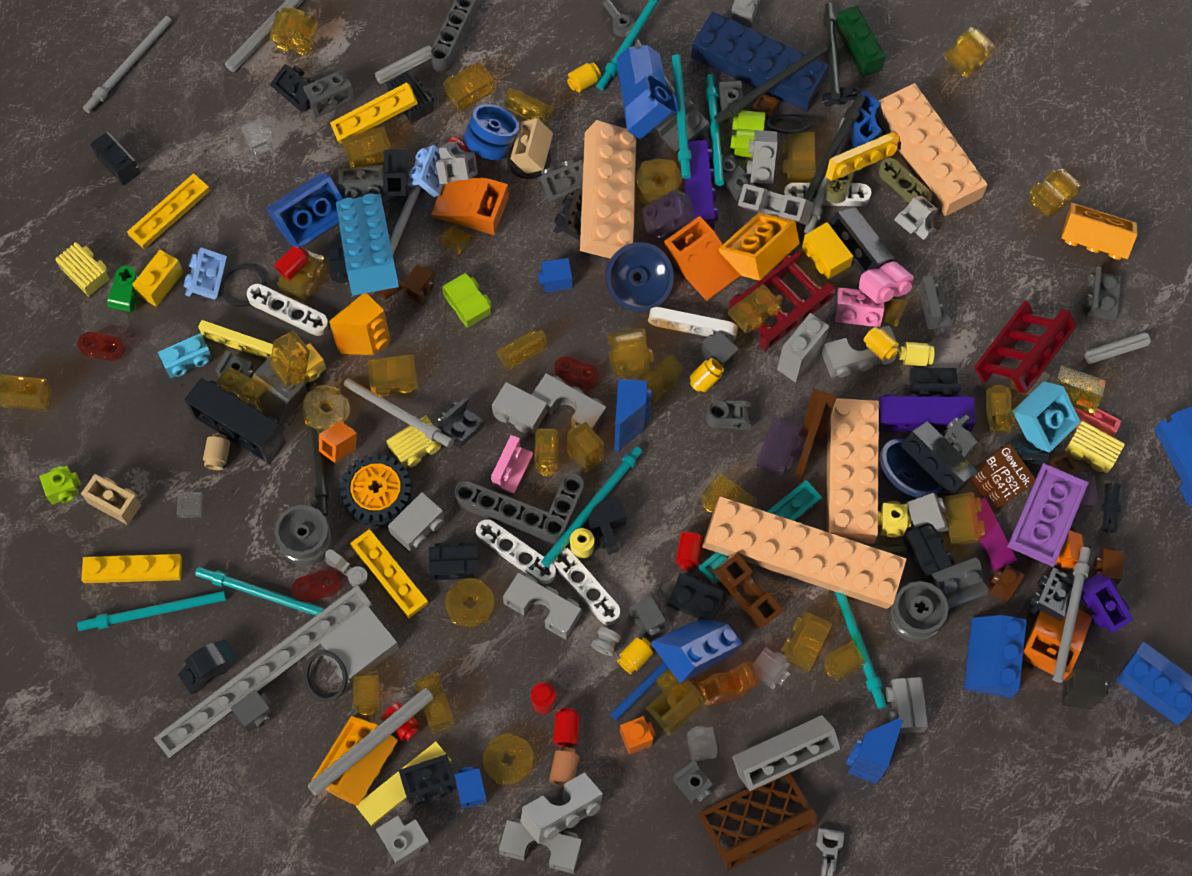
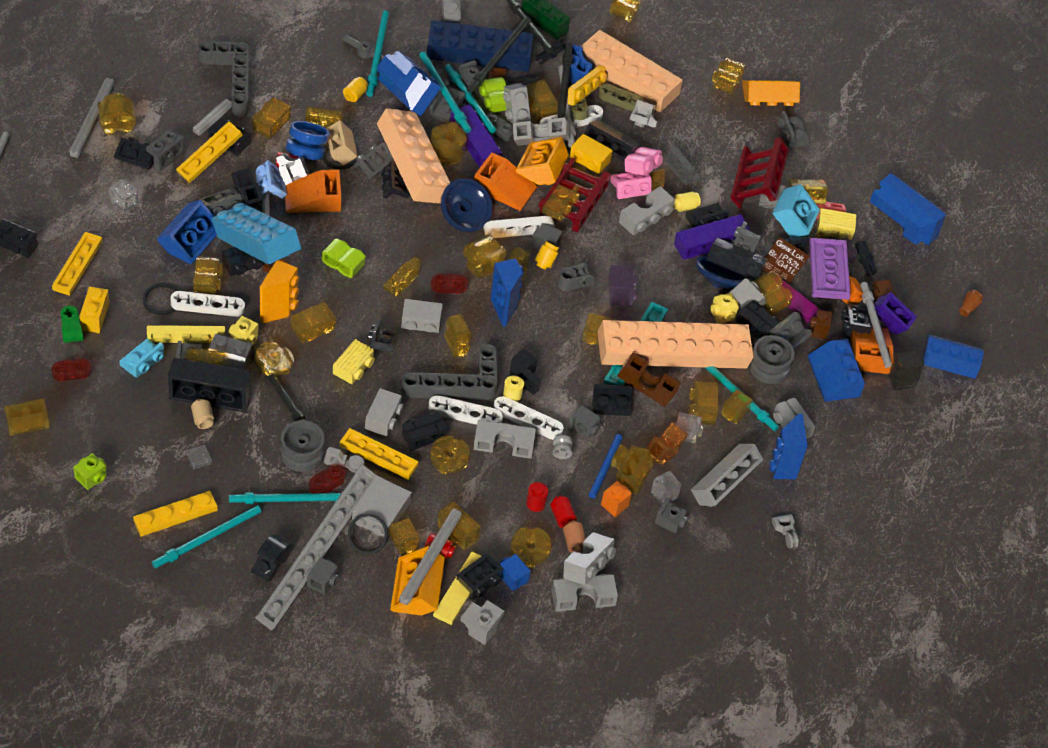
camera: 30 degrees left, 15 degrees down
light yellow brick [55,242,110,297] -> none
tan brick [81,474,141,525] -> none
light blue bracket [183,248,227,300] -> none
clear yellow brick [270,330,310,387] -> none
red brick [273,246,309,282] -> none
orange brick [319,421,357,463] -> none
wheel [340,454,413,527] -> none
clear yellow brick [341,126,392,168] -> none
light grey bar [344,378,454,448] -> none
reddish brown brick [402,264,436,306] -> none
clear yellow slope [441,225,473,254] -> none
bright pink bracket [491,435,533,494] -> none
light grey arch [532,373,606,438] -> none
blue brick [538,258,572,293] -> none
teal bar [541,446,643,568] -> none
clear yellow brick [567,422,604,474] -> none
yellow brick [617,637,653,674] -> none
clear purple brick [642,190,695,239] -> none
blue slope [651,618,743,683] -> none
red brick [675,532,704,571] -> none
reddish brown fence [698,773,818,871] -> none
light grey brick [777,313,829,383] -> none
reddish brown fence [795,389,837,480] -> none
light nougat brick [826,398,879,544] -> none
yellow brick [863,327,899,361] -> none
clear yellow brick [986,385,1014,432] -> none
light grey axle [1084,333,1151,364] -> none

